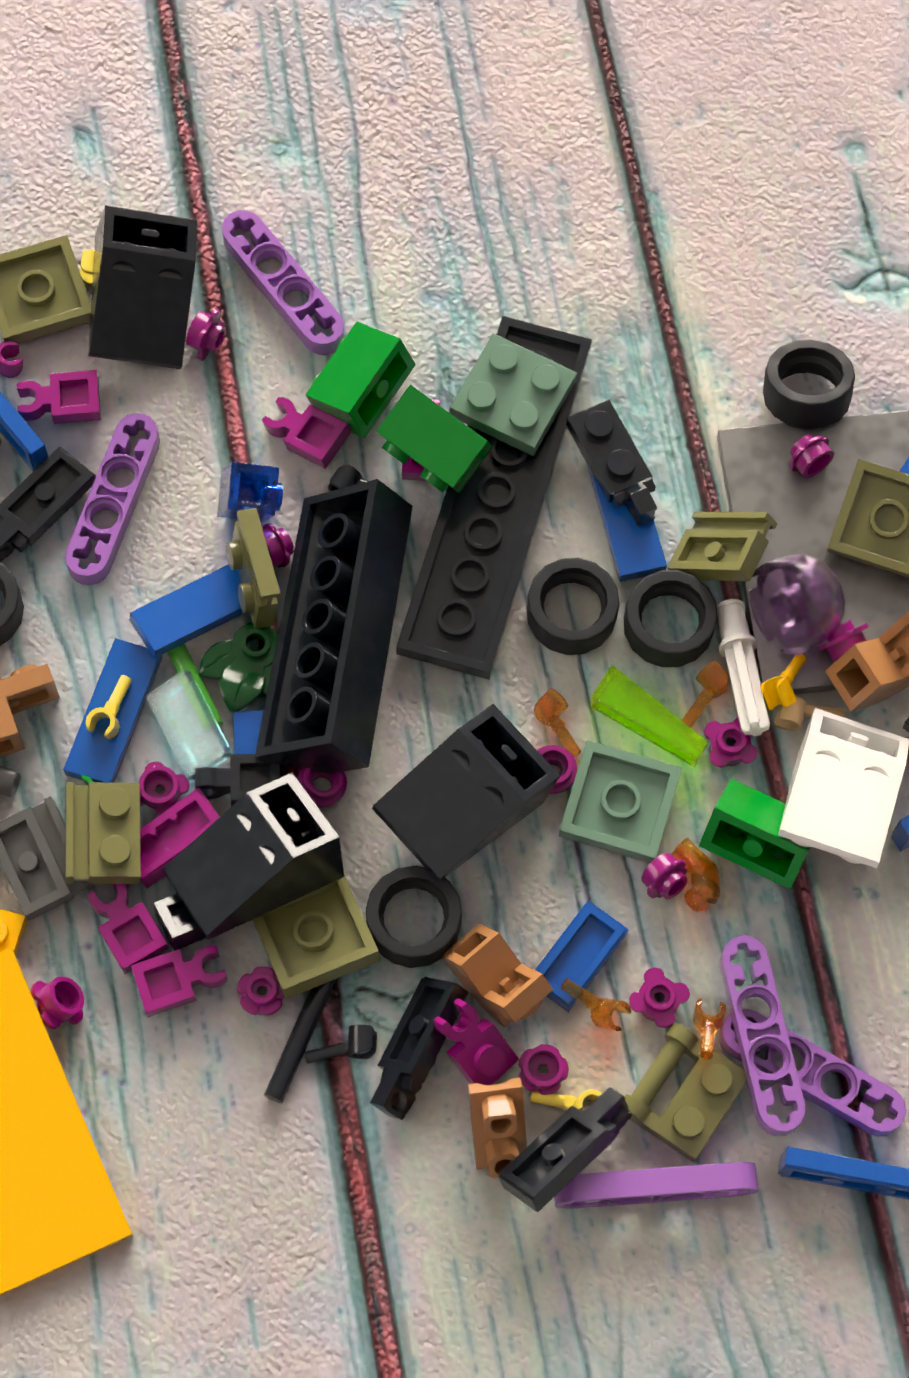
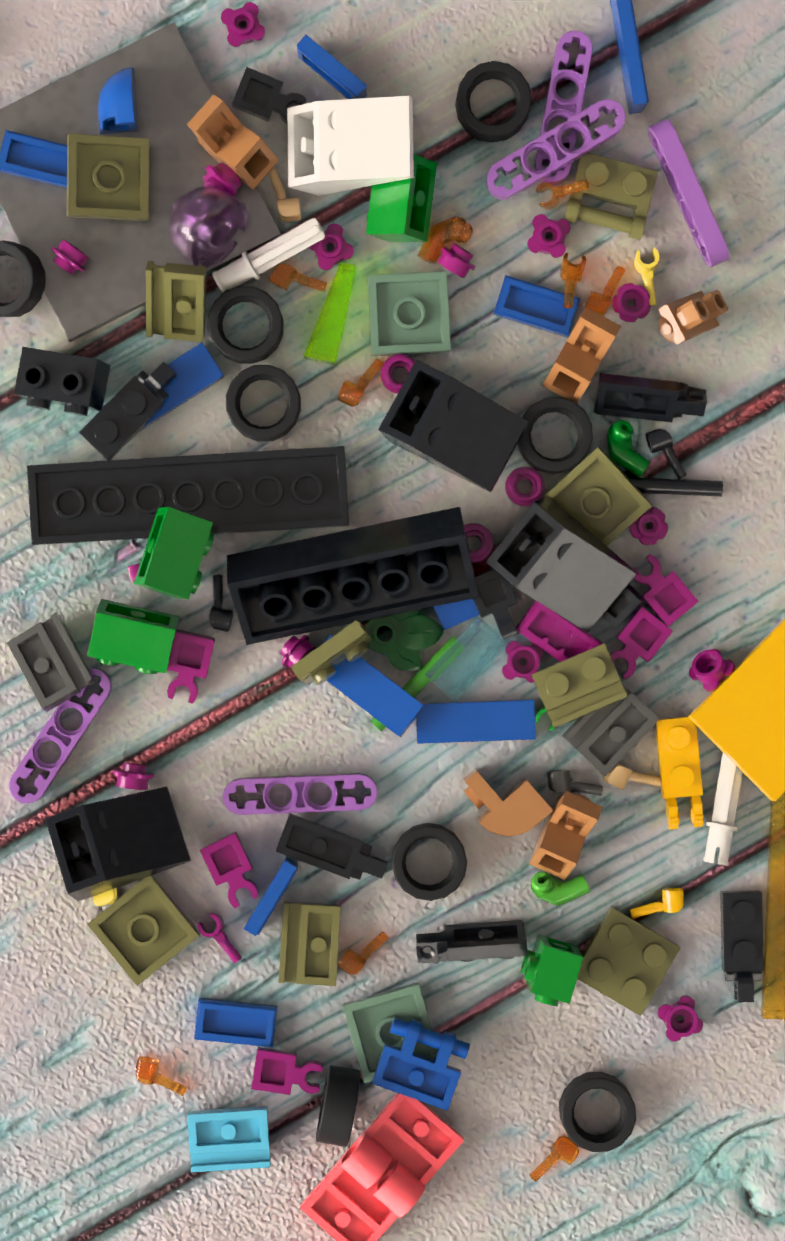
camera: 105 degrees left, 20 degrees up
light yellow hand [85,675,132,739] -> none
clear blue brick [217,461,283,523] -> none
magenta plate [434,998,519,1085] -> none
sand green plate [449,333,577,456] -> none
black hinge [498,1087,632,1213] -> none
yellow hand [760,653,806,711] -> none
none -> dark grey plate [7,613,96,712]
none -> black brick [14,347,111,416]
none -> black tyre [455,61,532,143]
none -> magenta plate [505,467,545,506]
none -> clear orange hand [585,266,625,316]
none -> green arm [606,420,650,478]

